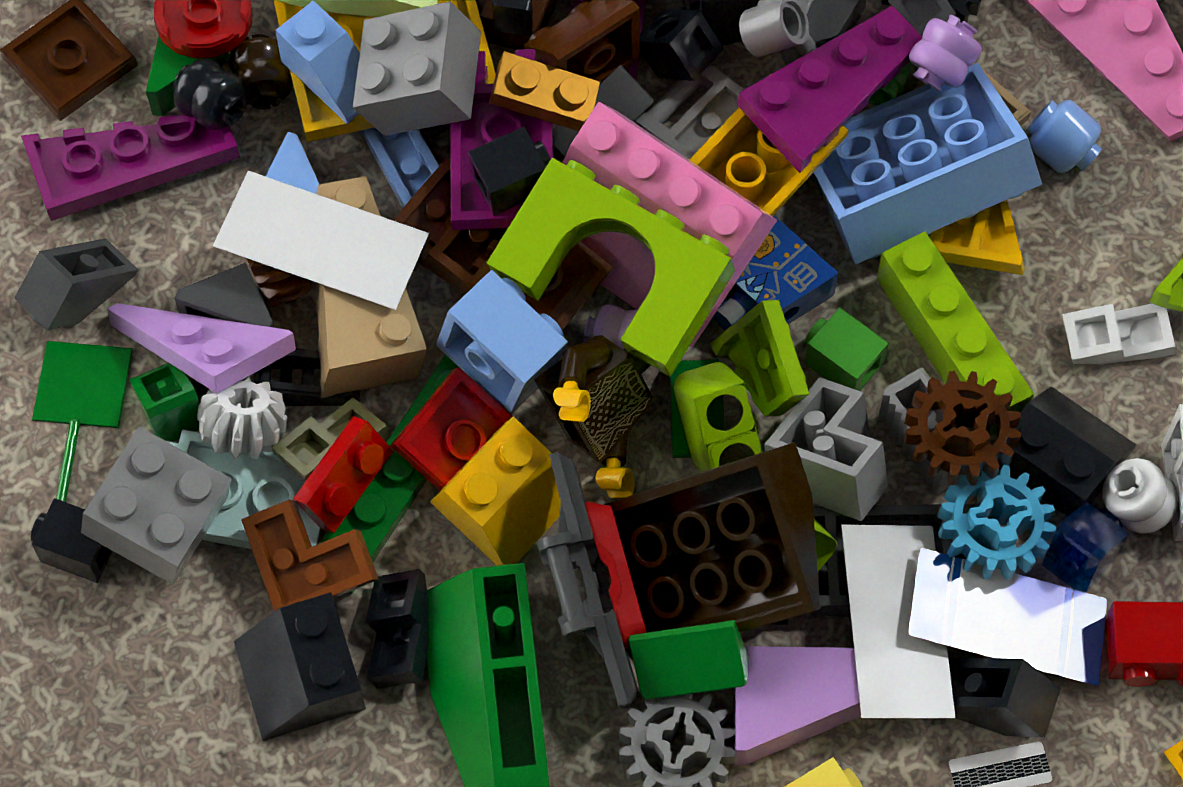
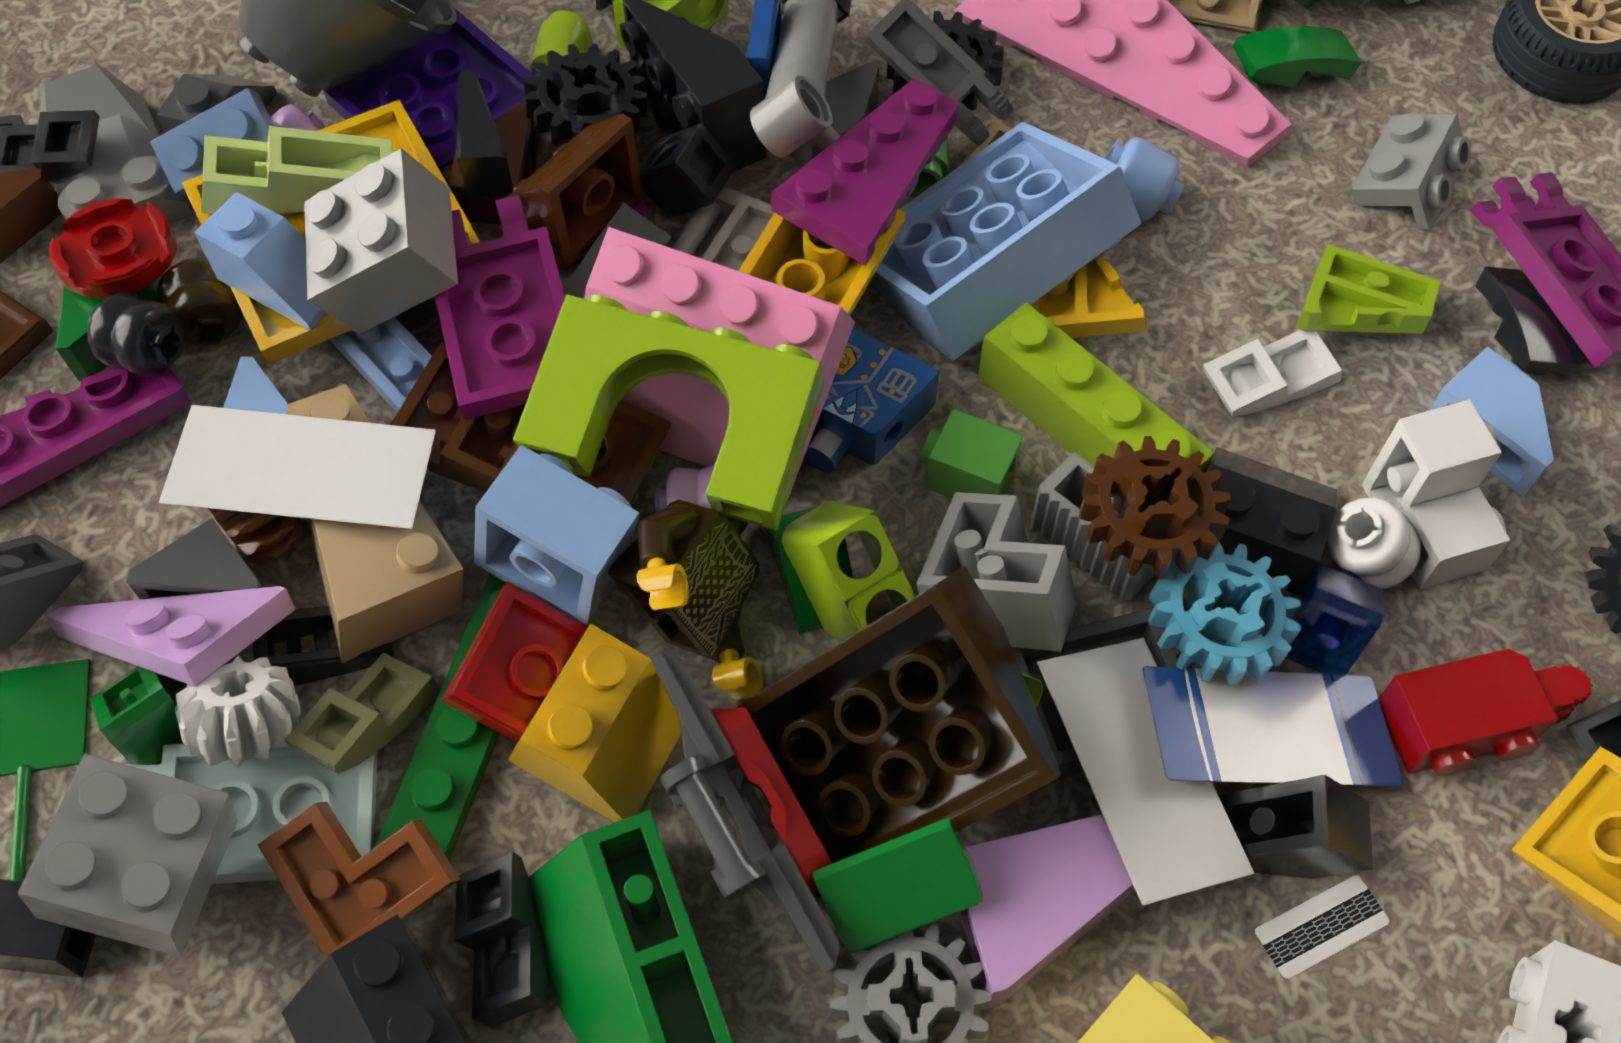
camera: 15 degrees left, 5 degrees down
red plate [293,416,393,534] -> none
black brick [468,127,551,216] -> none
plate [489,51,600,131] -> none
lime wing [710,300,810,417] -> none
lavender piece [909,15,982,91] -> none

